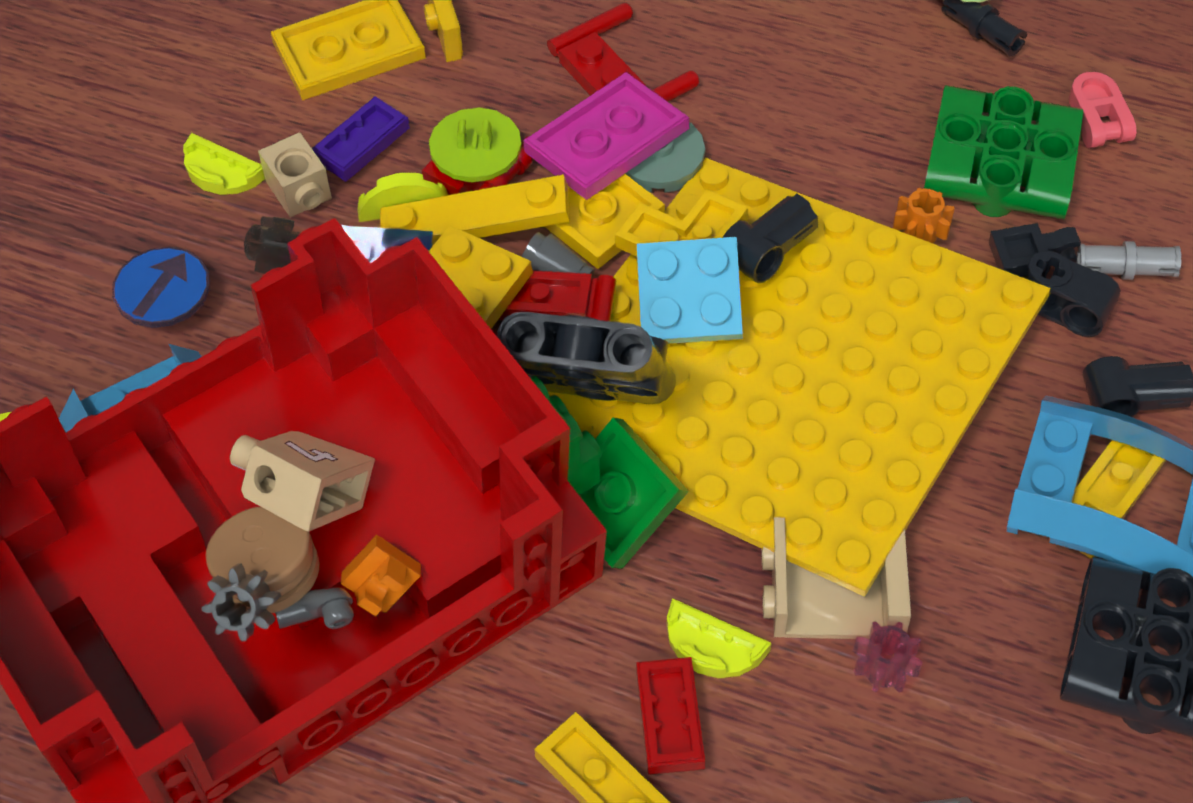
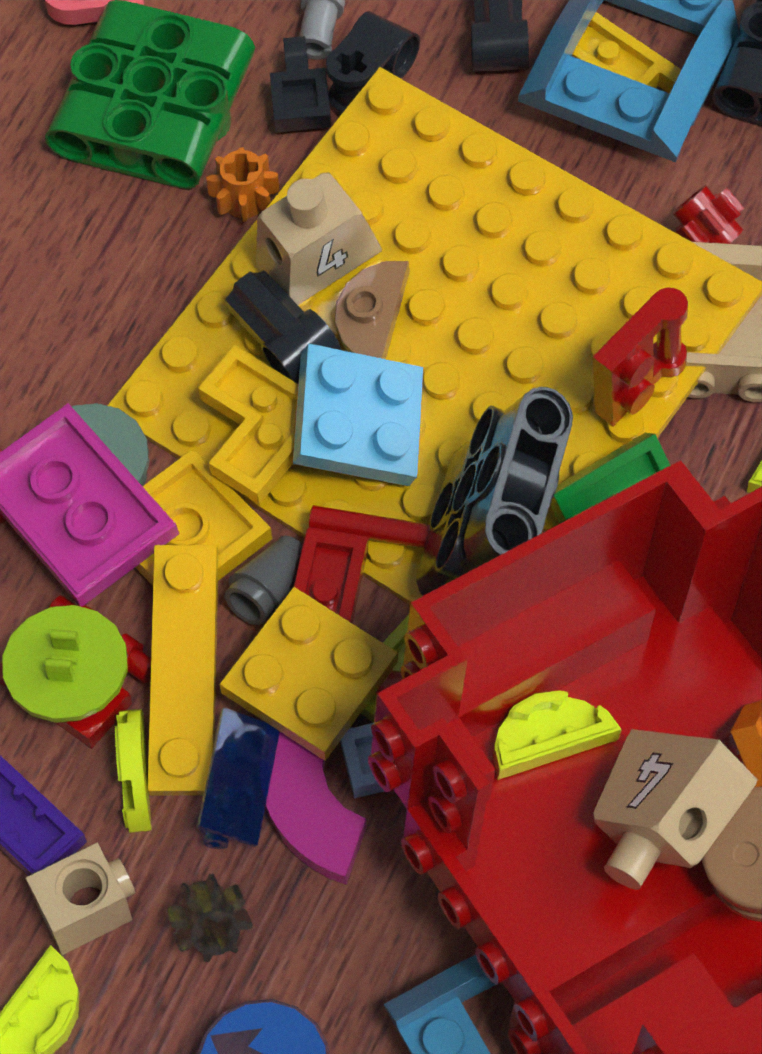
camera: 85 degrees left, 5 degrees up
none -> tan torso [256,172,382,305]
none -> medium nougat plate [335,261,410,359]
none -> neon yellow tile [492,690,622,780]
none -> red plate [592,287,688,427]
none -> red gear [672,185,744,244]

